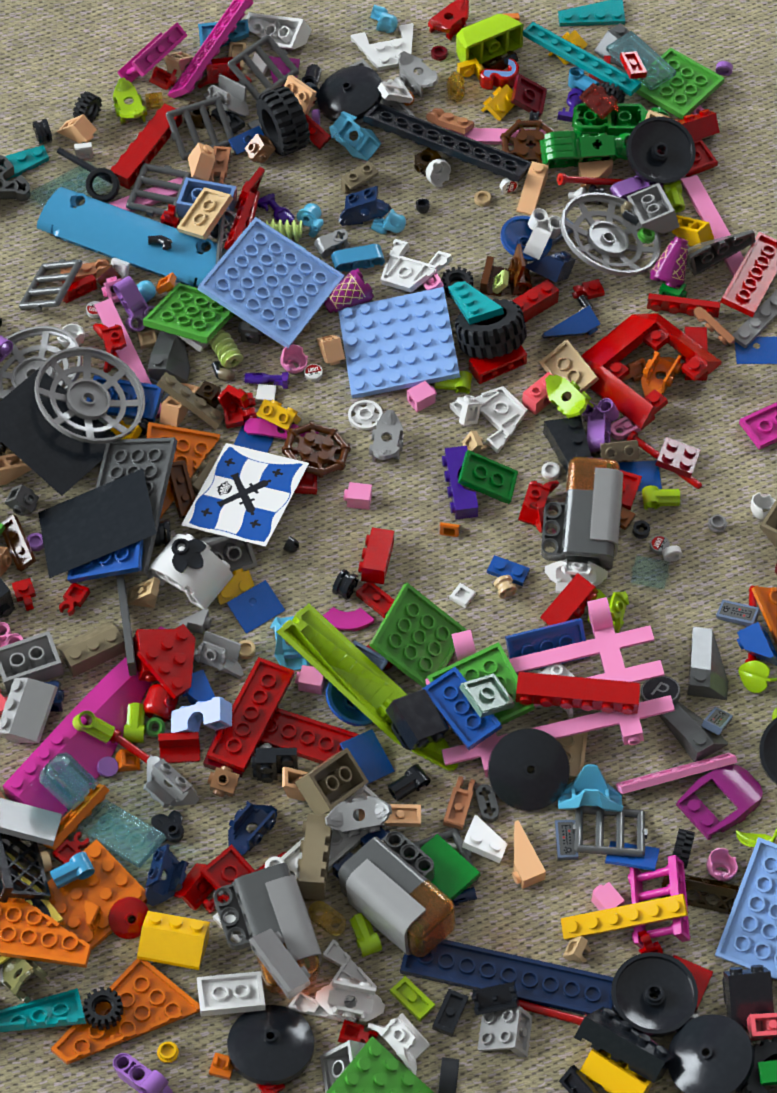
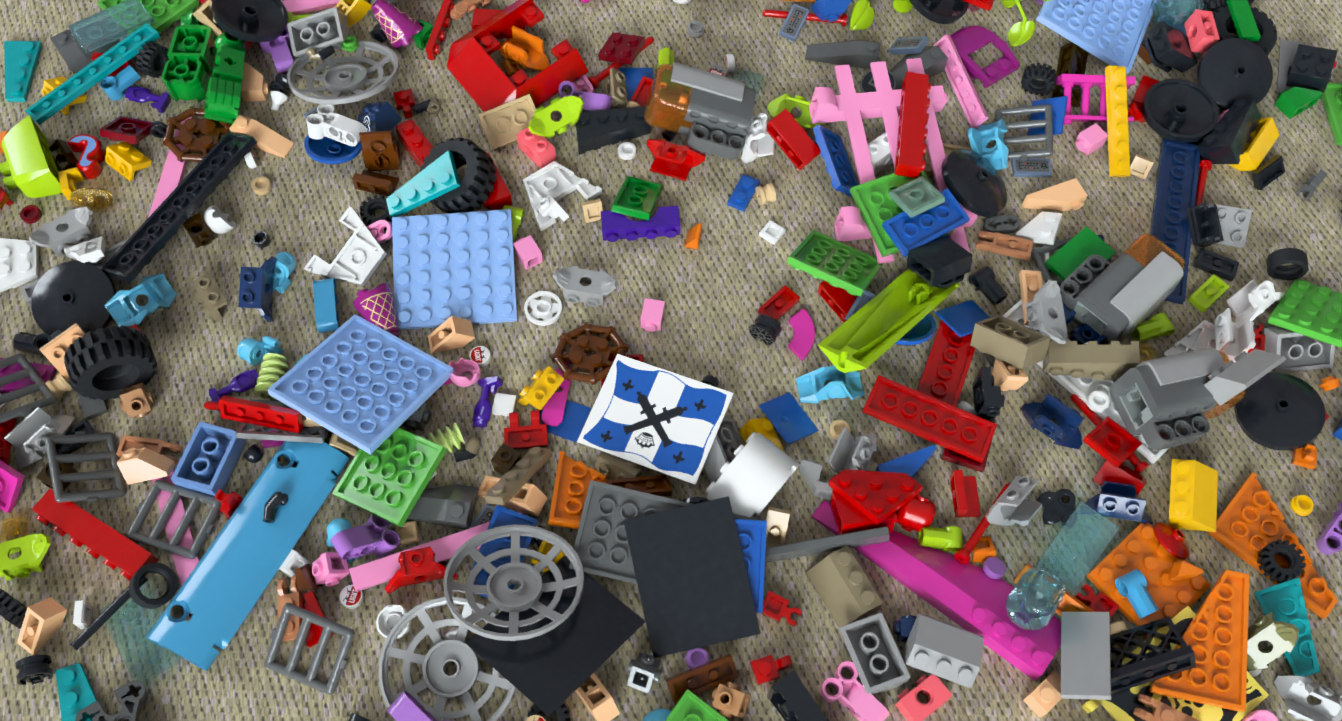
camera: 90 degrees left, 5 degrees up
lime piece [72,710,115,743] -> none
bright green plate [145,717,165,737] -> none
orange plate [155,272,177,294] -> none
black plate [171,538,207,573] -> none
light blue arch [171,697,232,733] -> none
tan plate [177,187,233,240] -> none
white plate [197,971,265,1017] -> none
medium nougat brick [207,766,240,797] -> none
red bracket [218,385,250,409] -> none
blue plate [228,126,264,155] -> none
red plate [235,167,265,209] -> none
bright pink brick [295,665,326,695] -> none
light grey piece [314,229,349,259] -> none
red brick [358,527,395,585] -> none
nougat hinge [426,108,474,134] -> none
yellowish green tile [492,269,509,294] -> none
blue slope [541,305,601,338] -> none
red bar [557,173,625,186] -> none
clear red bracket [579,83,620,120] -> none
plate [620,51,647,79] -> none
bright pink hair [706,848,738,882] -> none

